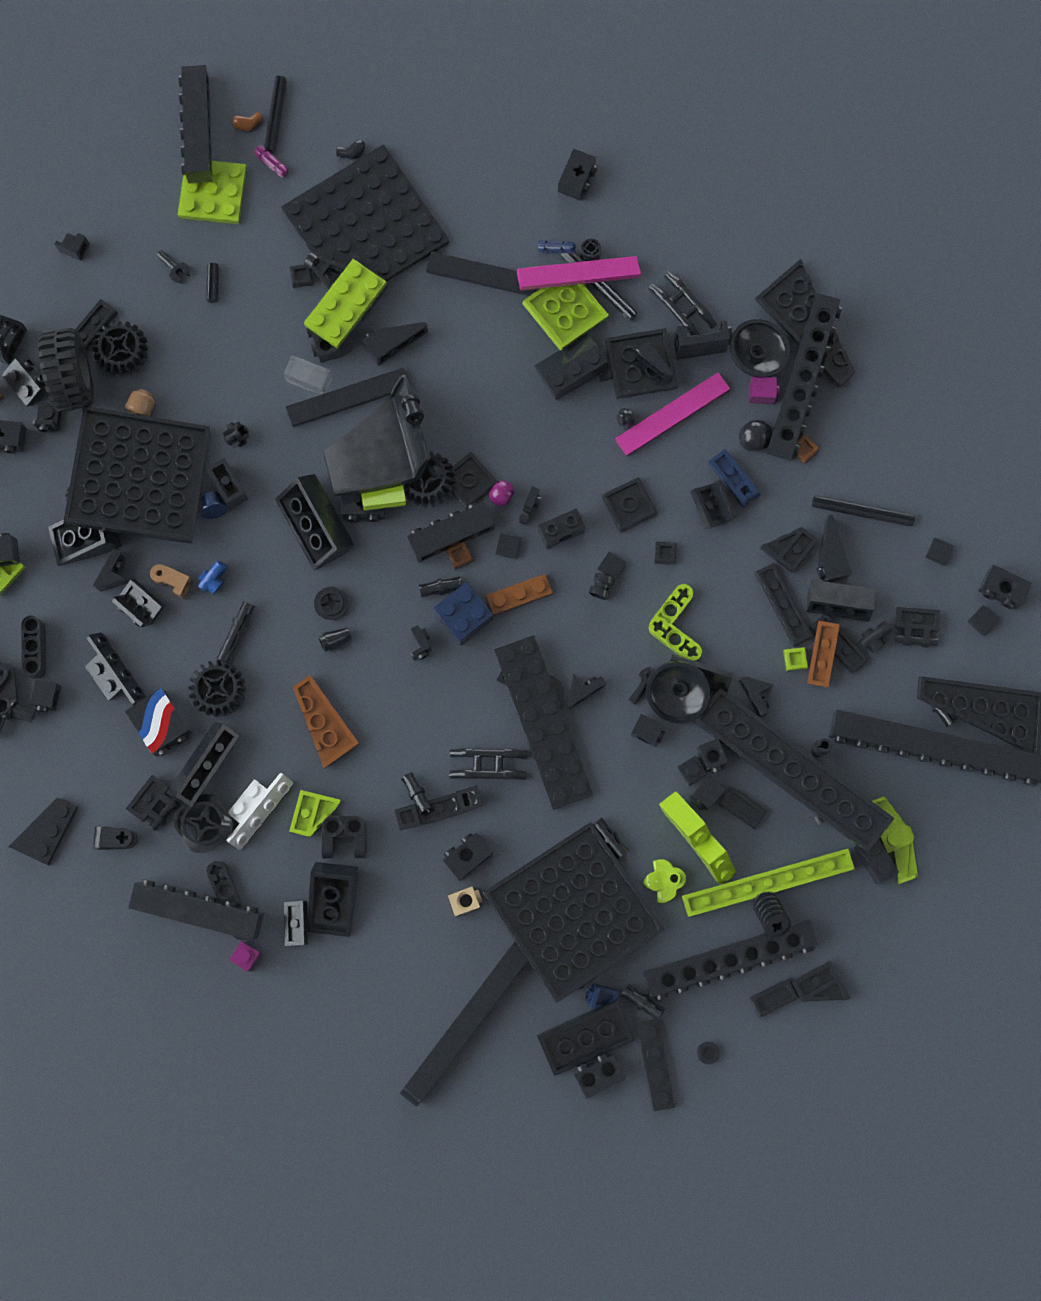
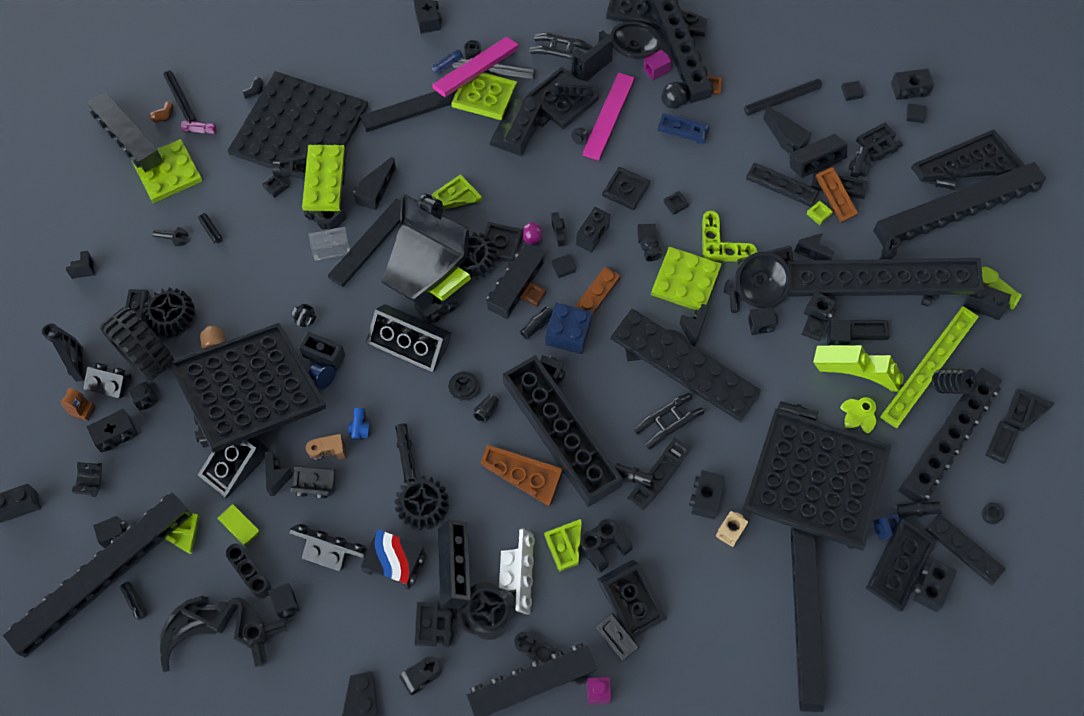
camera: 35 degrees left, 15 degrees down
black bracket [690,479,736,530] -> none
black wing [760,527,818,573] -> none
none -> lime tile [217,504,261,547]
none -> lime wing [432,174,482,209]
none -> black brick [503,355,623,507]
none -> lime plate [651,247,721,310]

